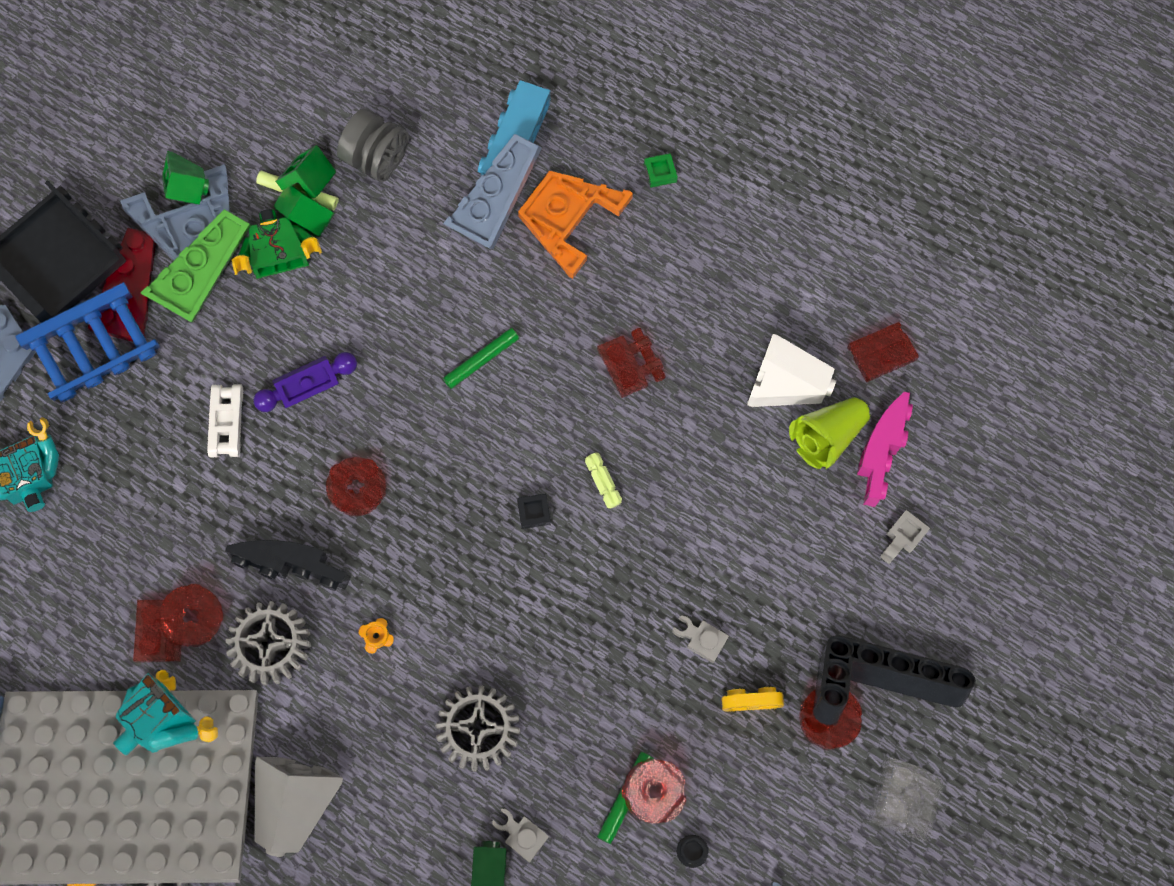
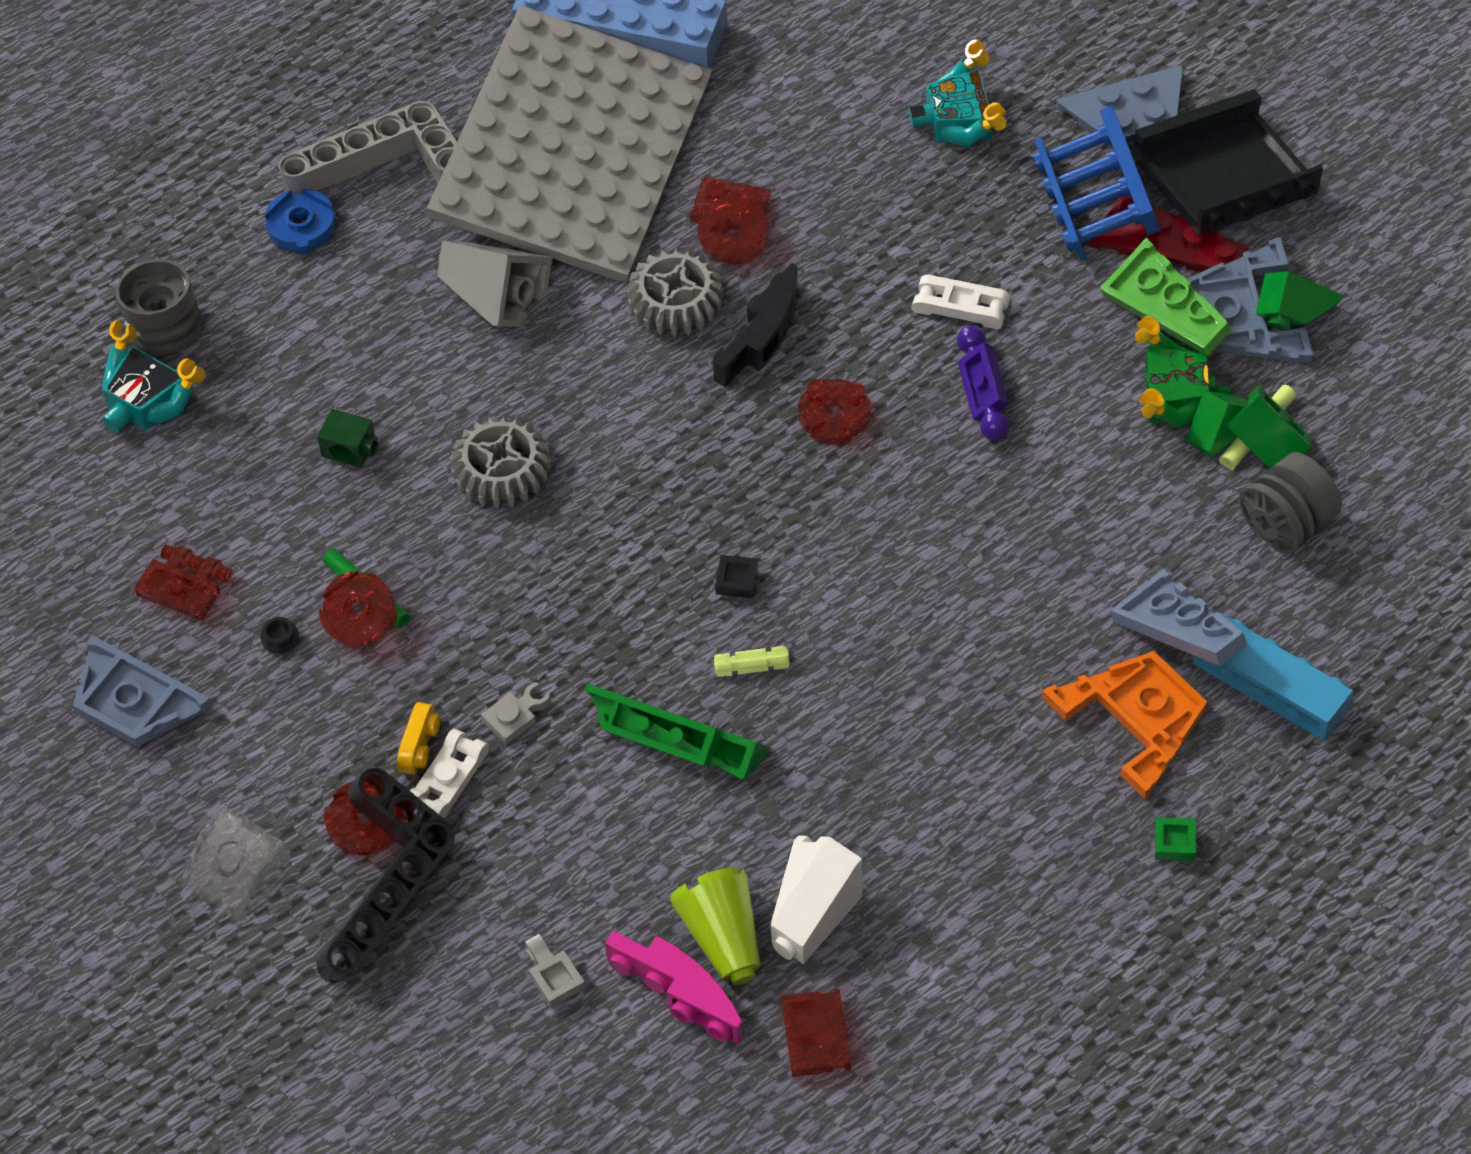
camera: 115 degrees right, 15 degrees down
teal torso [113,670,218,756] -> none
light orange plate [359,618,394,654] -> none
green piece [442,328,519,389] -> none
light grey plate [492,809,549,863] -> none
clear red plate [597,328,666,398] -> none
none -> white plate [410,728,489,818]
none -> green wedge [585,683,771,780]

